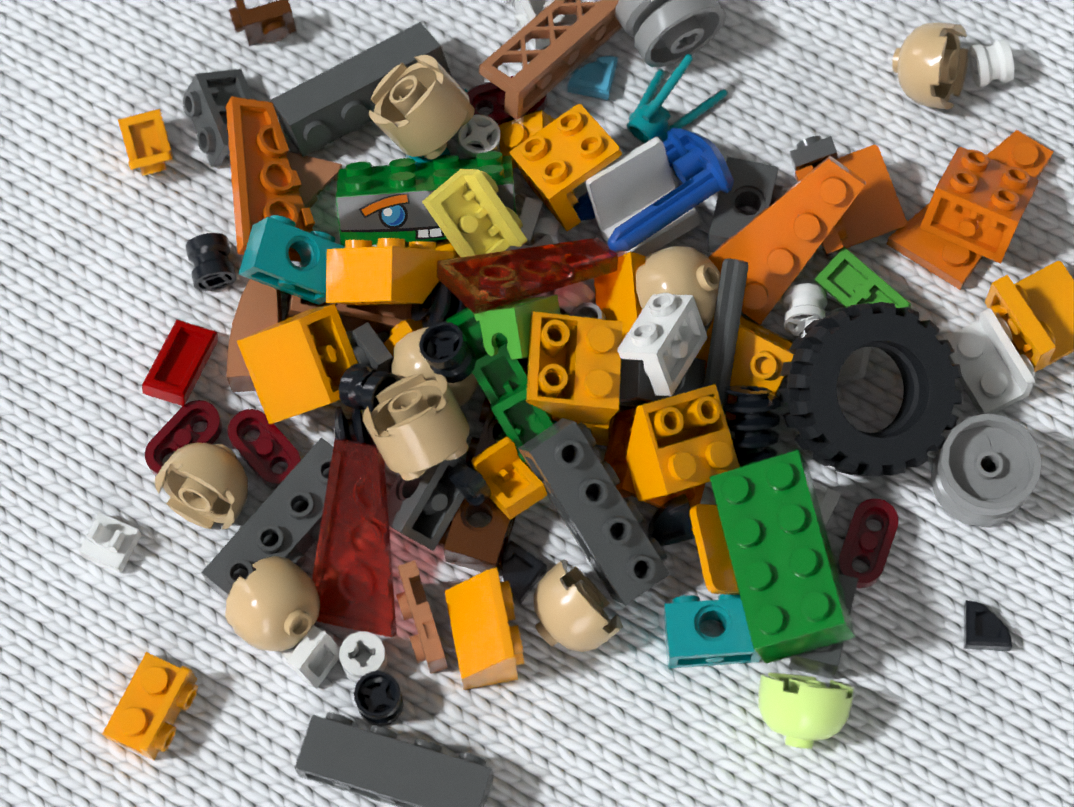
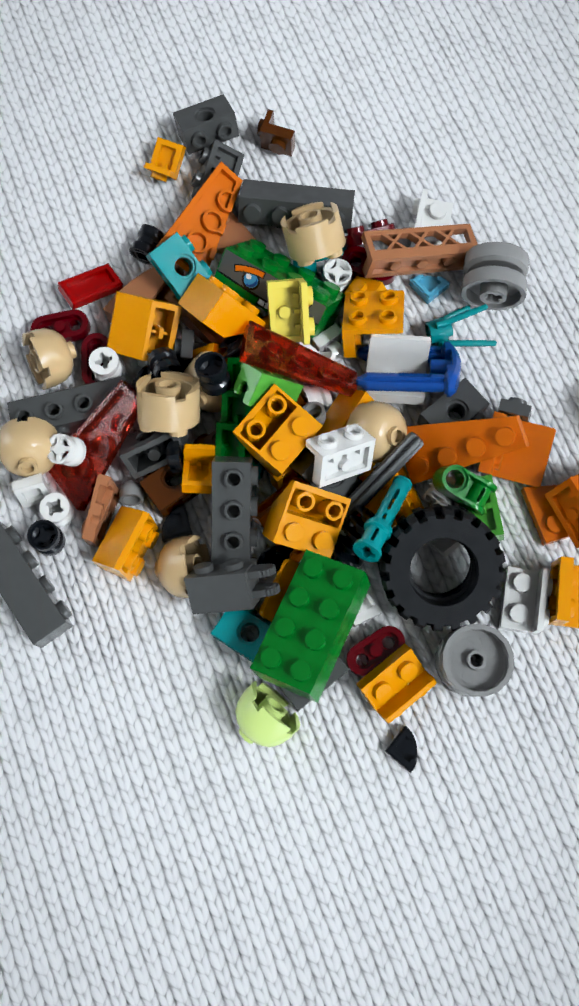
camera: 35 degrees right, 5 degrees up
none -> white wheel [47,433,86,467]
none -> white wheel [89,347,123,381]
none -> light grey hinge [119,480,144,506]
none -> dark grey brick [173,94,239,154]
none -> dark grey hinge [184,558,281,615]
none -> dark red plate [344,219,395,248]
none -> teal pin [353,475,413,562]
none -> light orange bracket [356,644,437,723]
none -> green piece [432,465,497,516]

